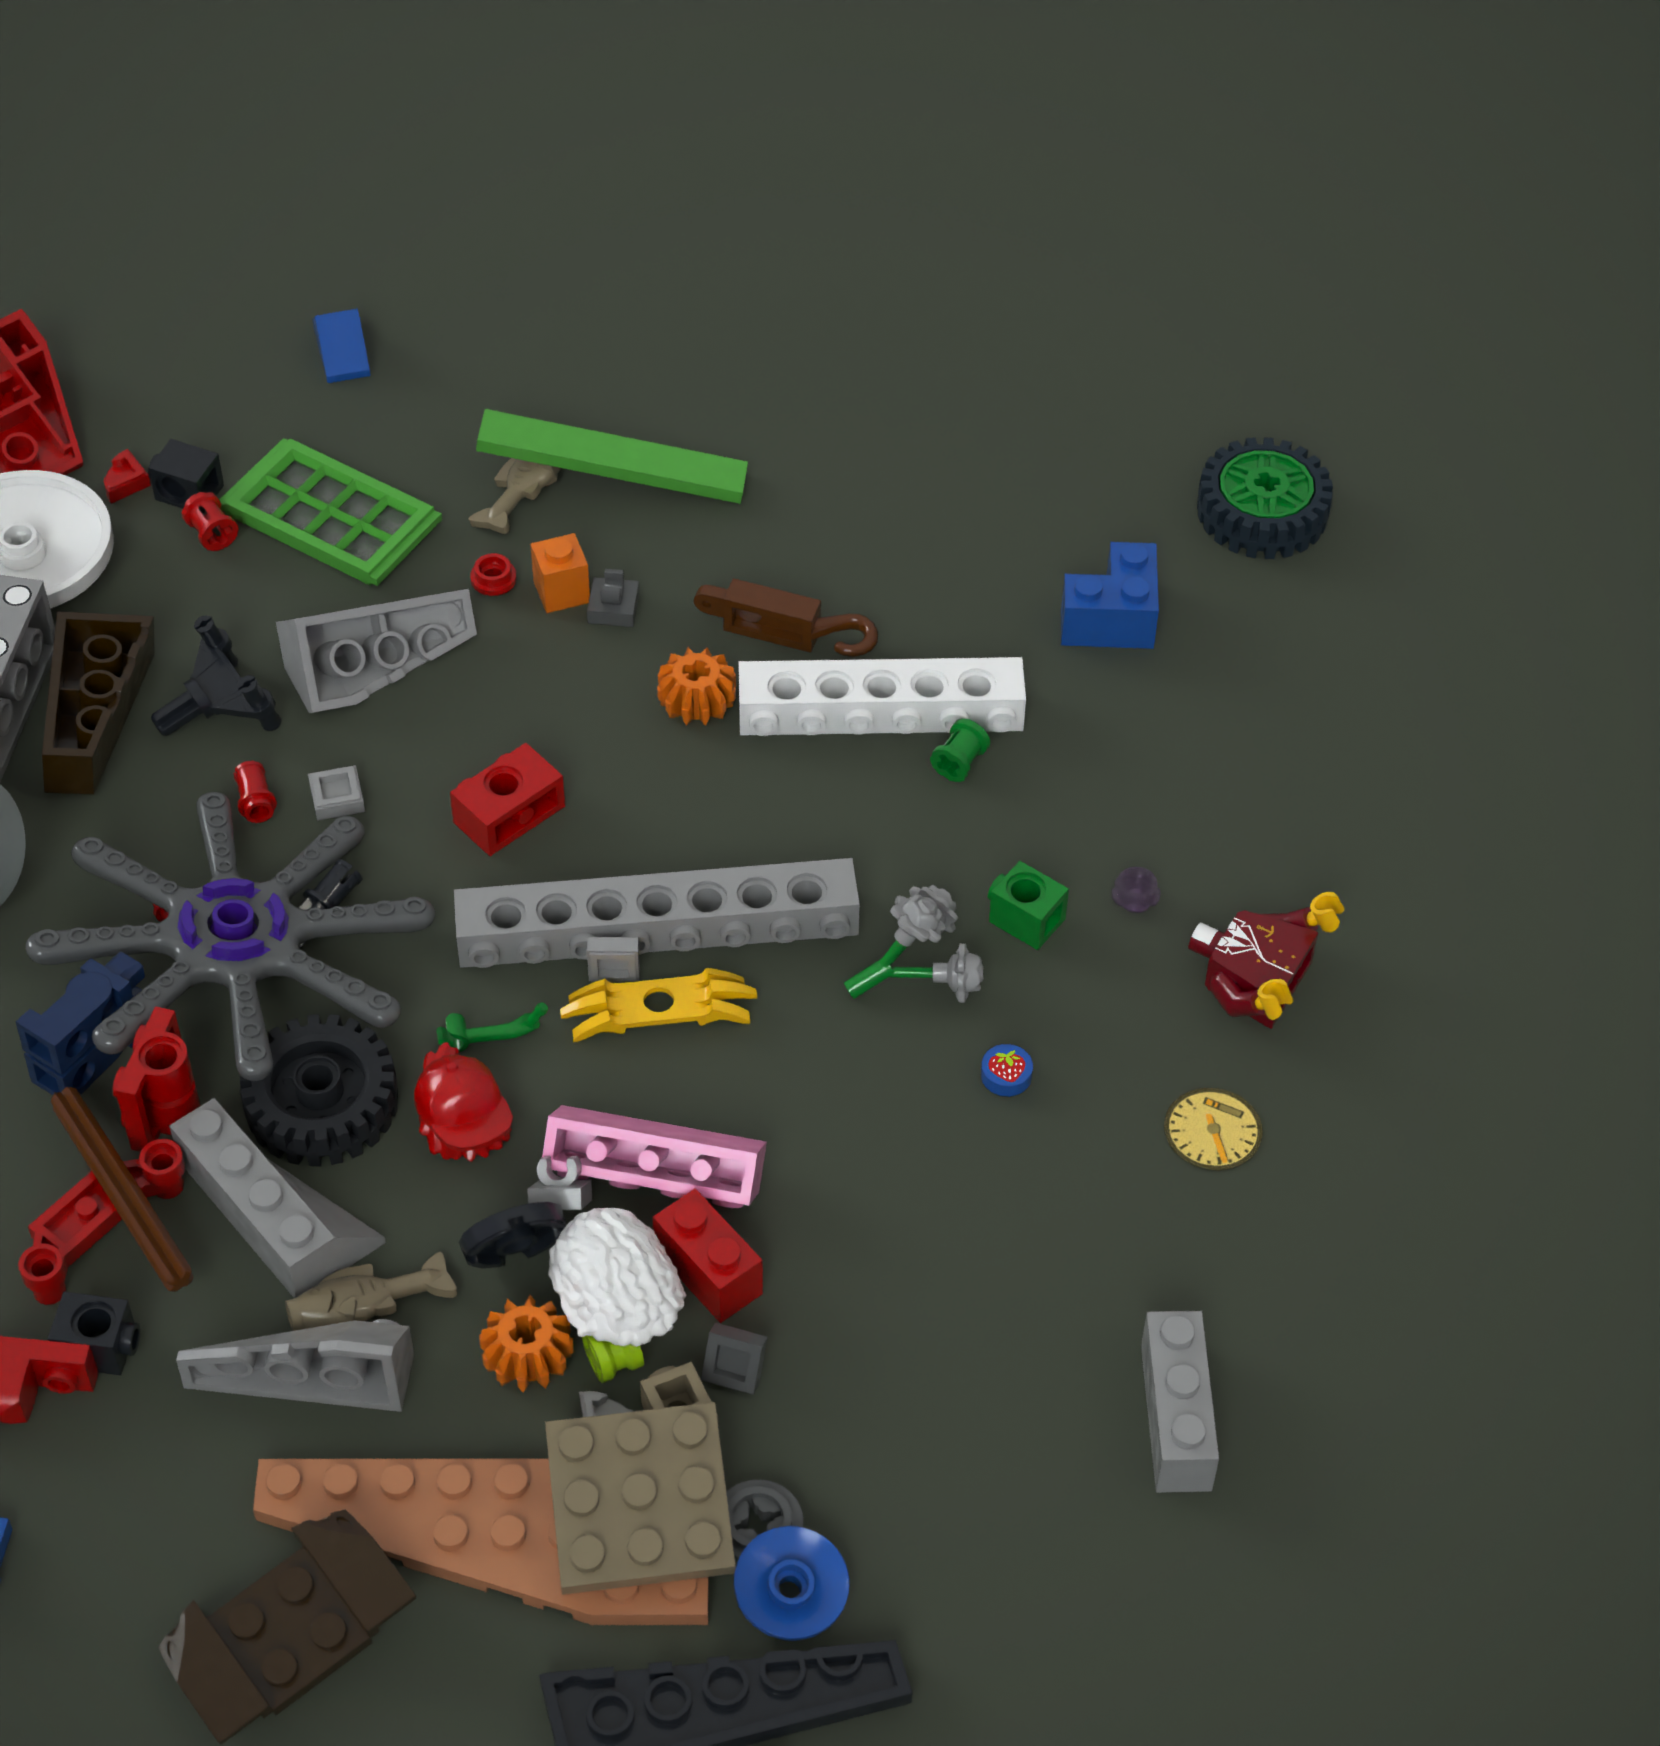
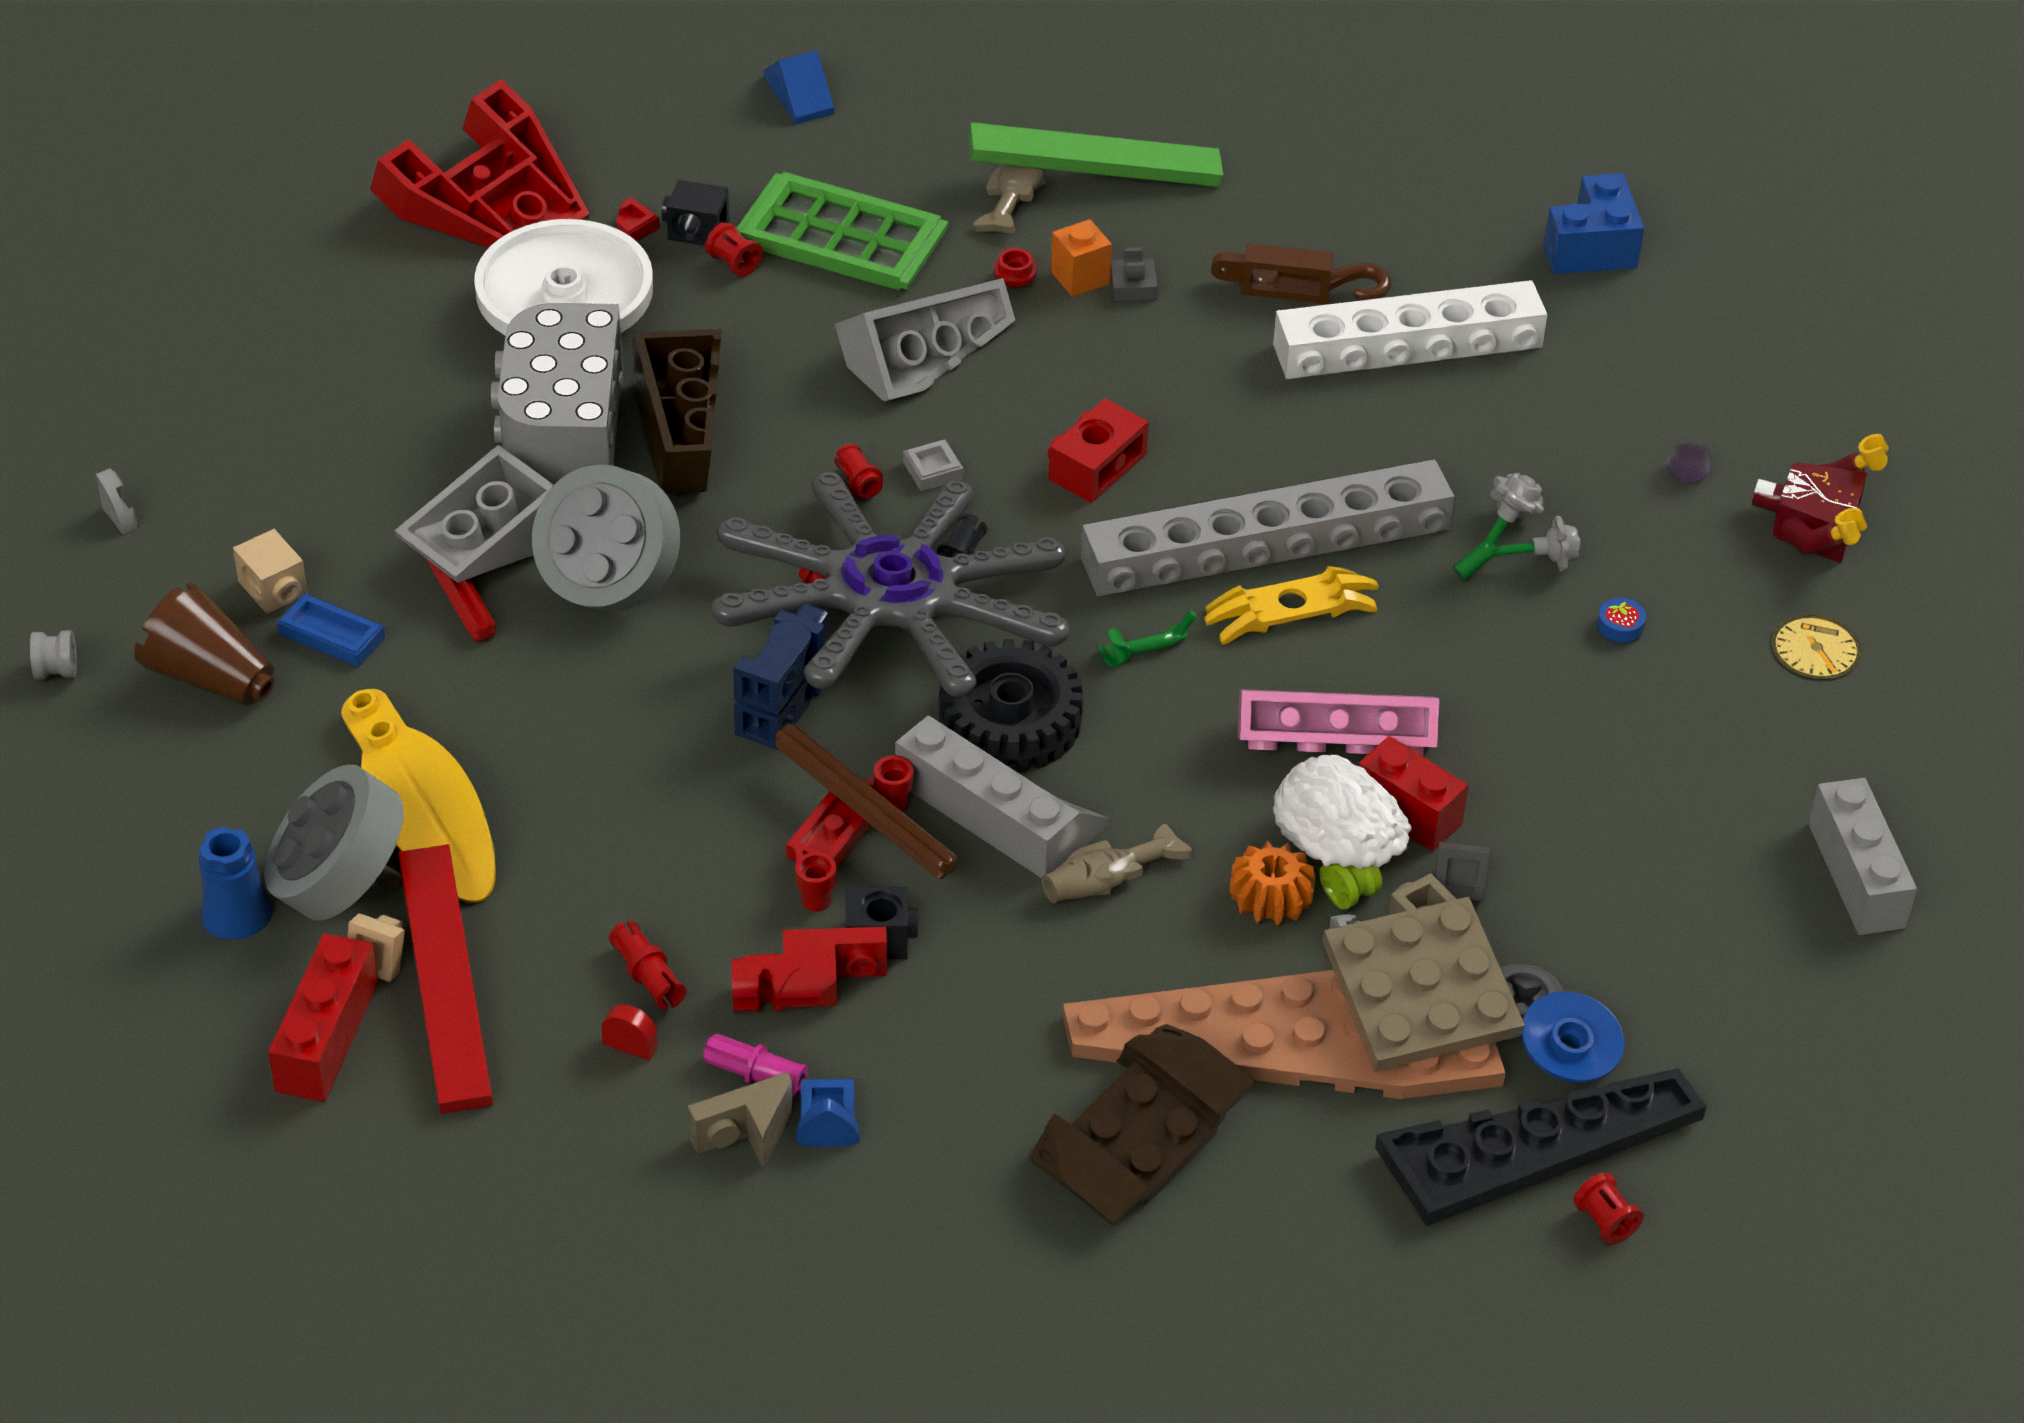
camera: 10 degrees left, 5 degrees down
red plate [113,1006,201,1152] -> none
black axle [151,615,281,736] -> none
light grey wedge [176,1319,414,1412] -> none
red hair [414,1042,513,1162] -> none
black tile [459,1202,567,1268] -> none
light grey tile [528,1156,592,1210] -> none
light grey tile [587,937,640,982] -> none
orange gear [657,647,736,726] -> none
green bush [930,718,990,782] -> none
green brick [987,860,1069,950] -> none
black wheel [1197,437,1333,559] -> none

